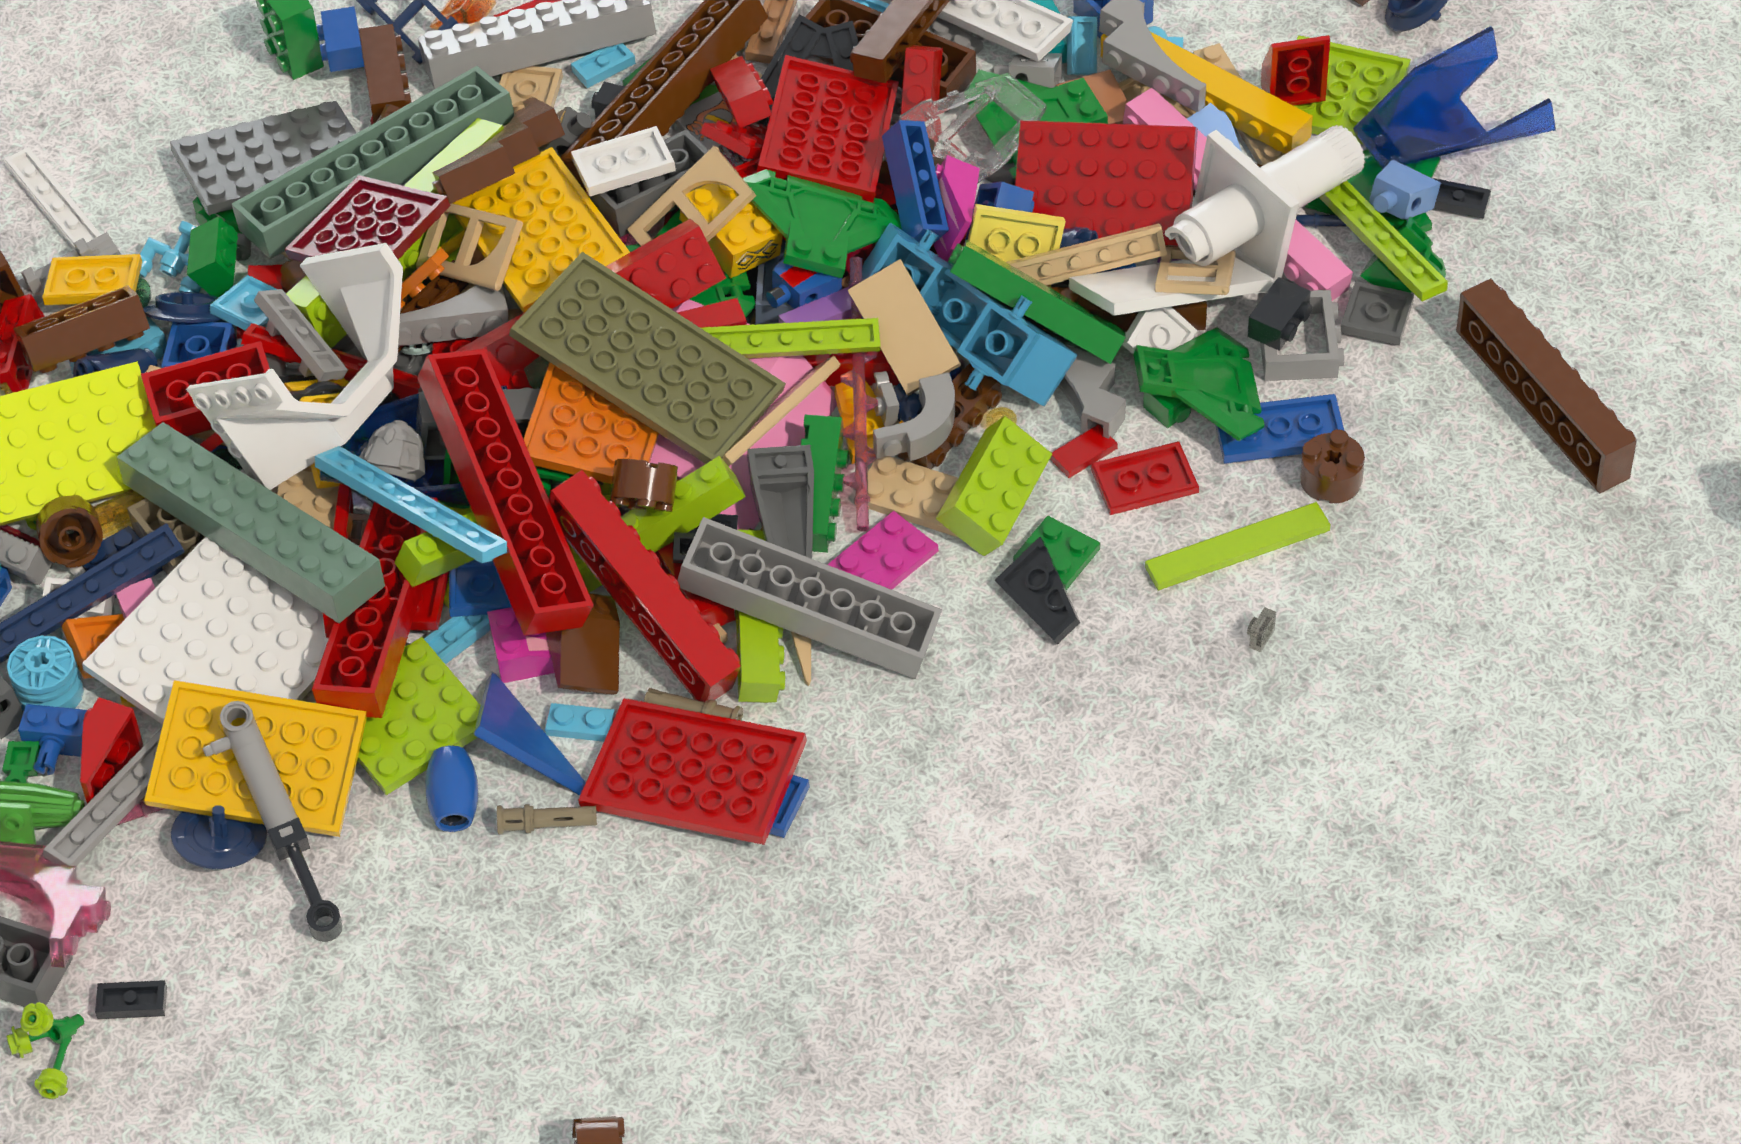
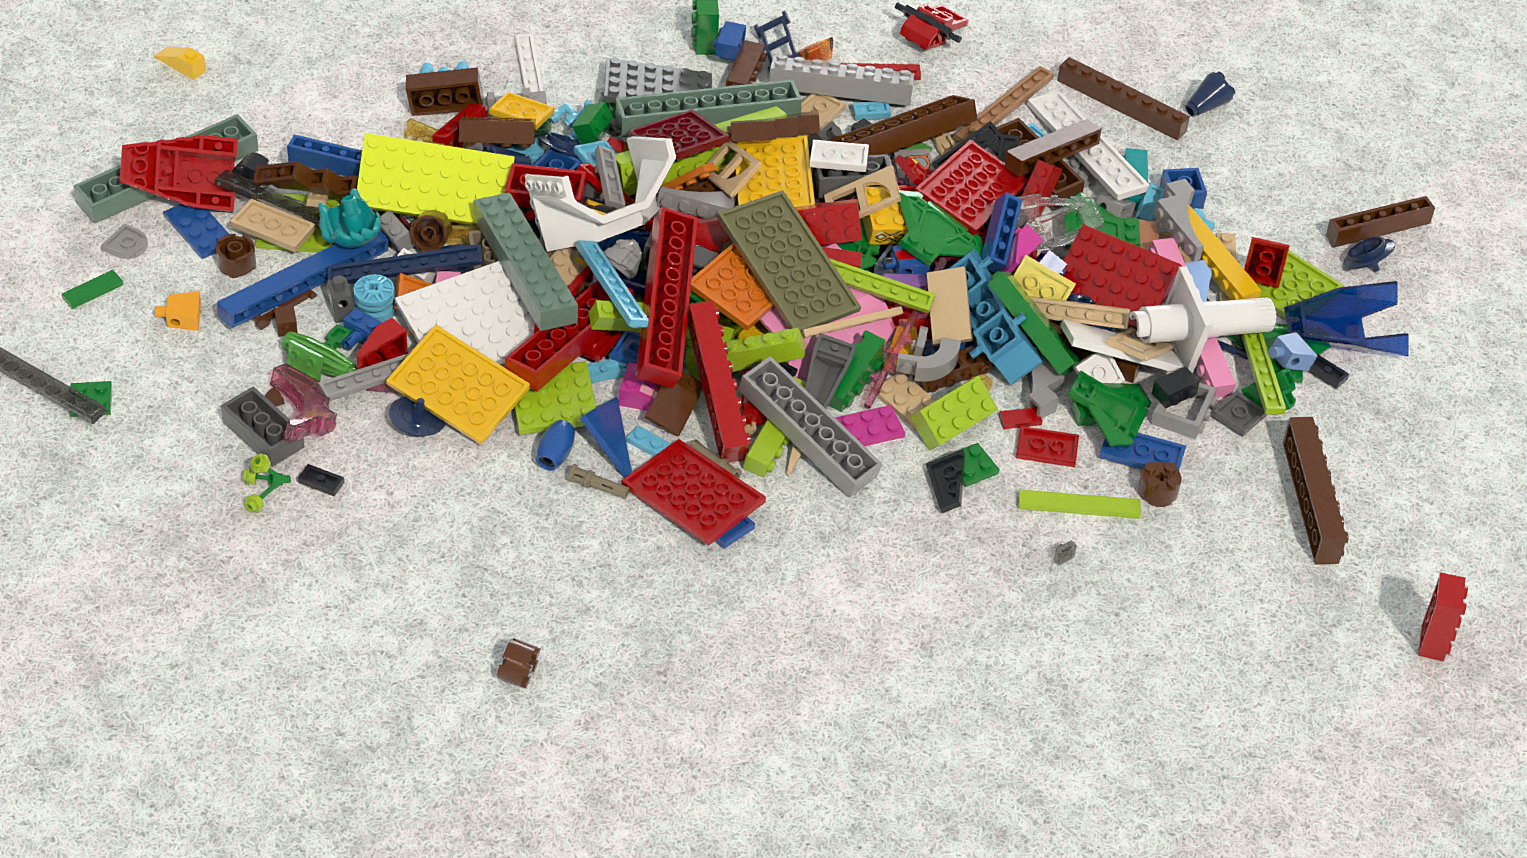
camera: 20 degrees right, 5 degrees down
light grey piece [203,701,343,942] -> none
reddish brown brick [610,459,678,512] -> none
red brick [710,56,774,129] -> none

